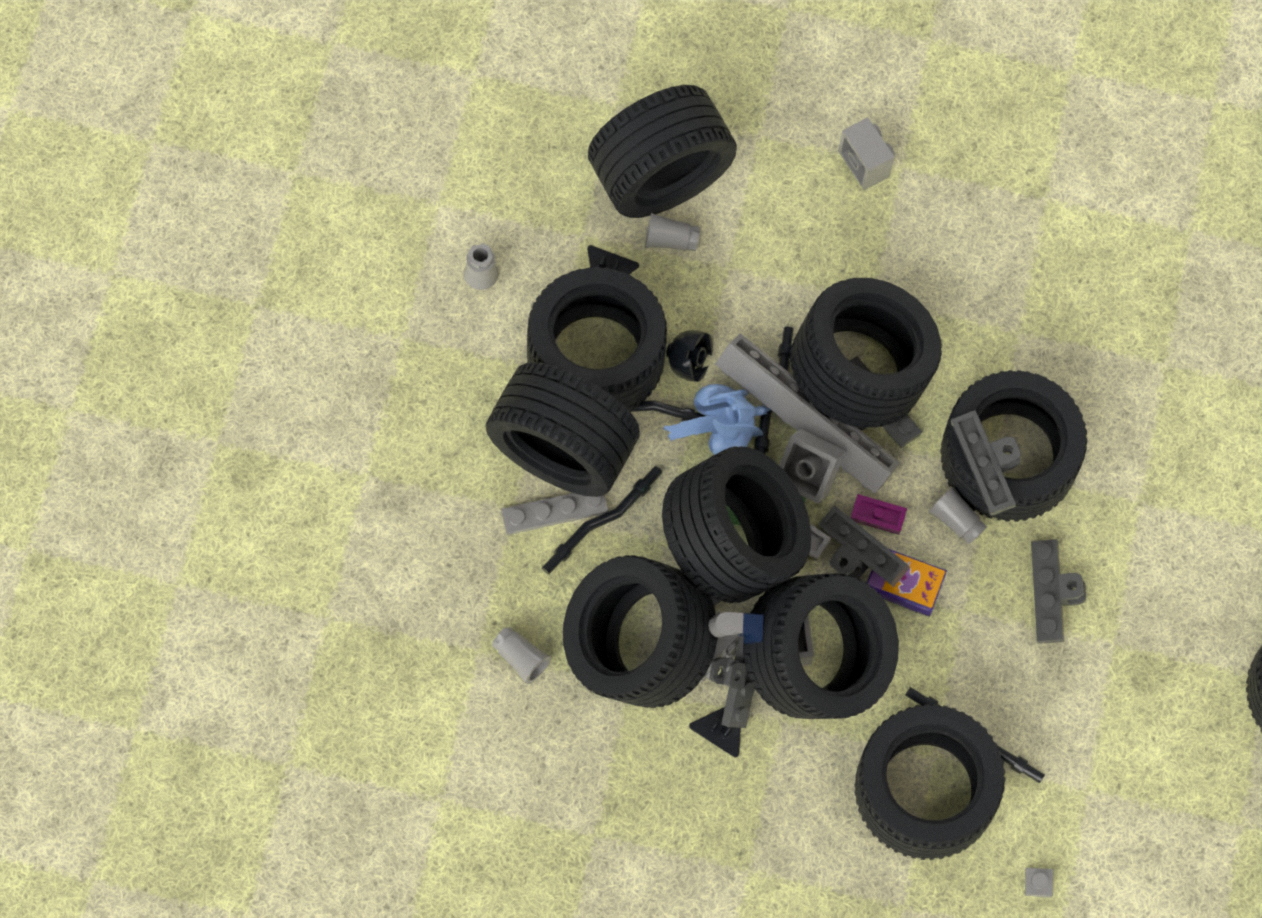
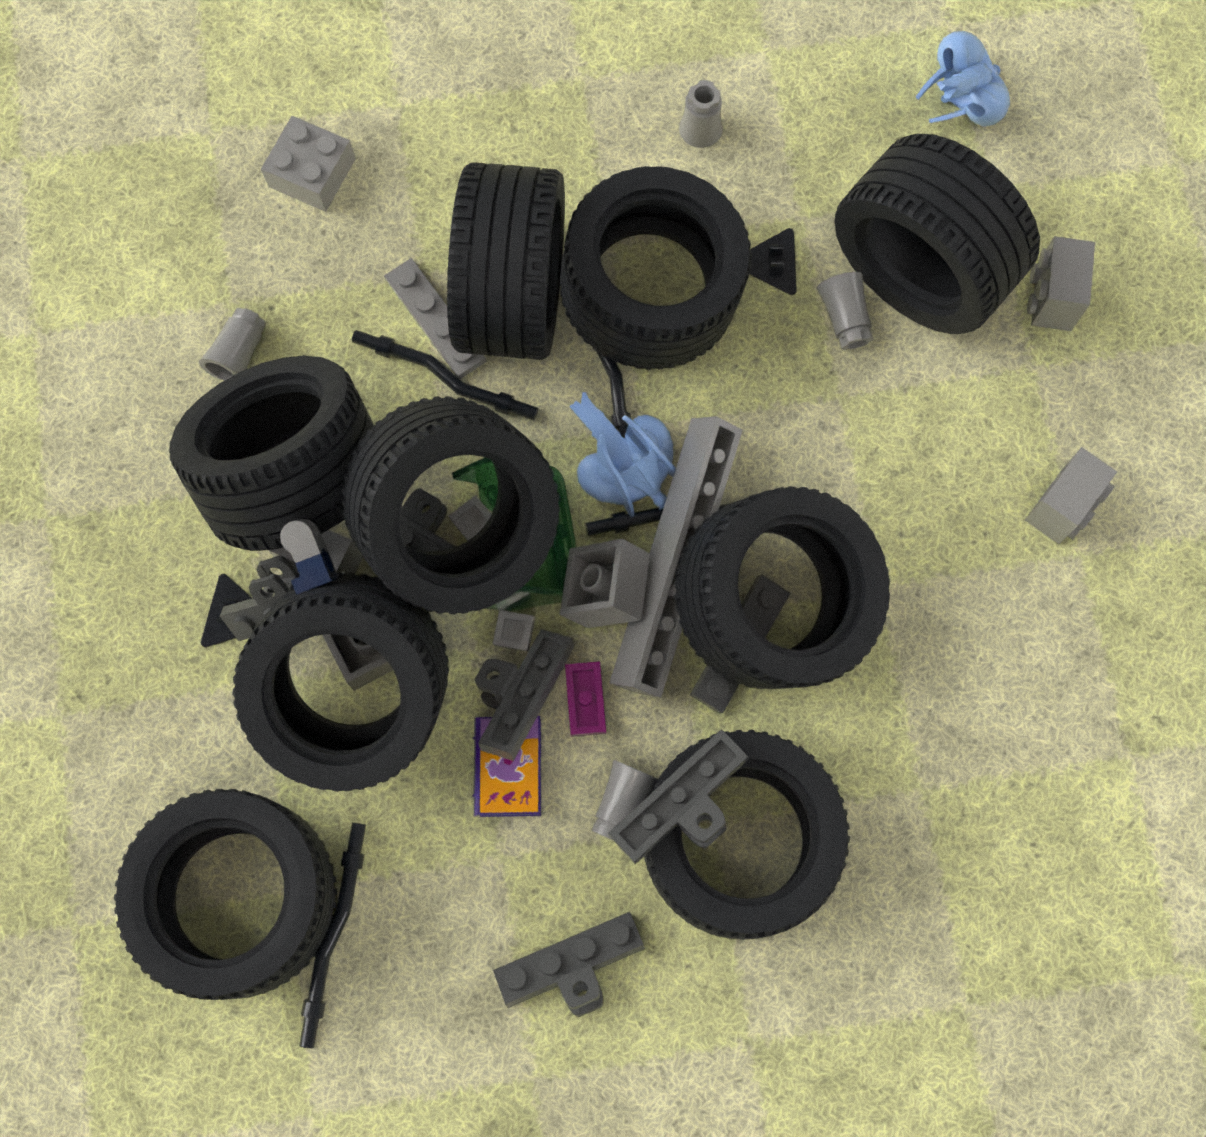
camera: 75 degrees right, 5 degrees up
black cylinder [666,330,713,382] -> none
light grey plate [1025,868,1053,897] -> none
none -> light grey brick [261,116,356,212]
none -> light blue hair [916,31,1010,127]
none -> light grey brick [1027,236,1095,331]

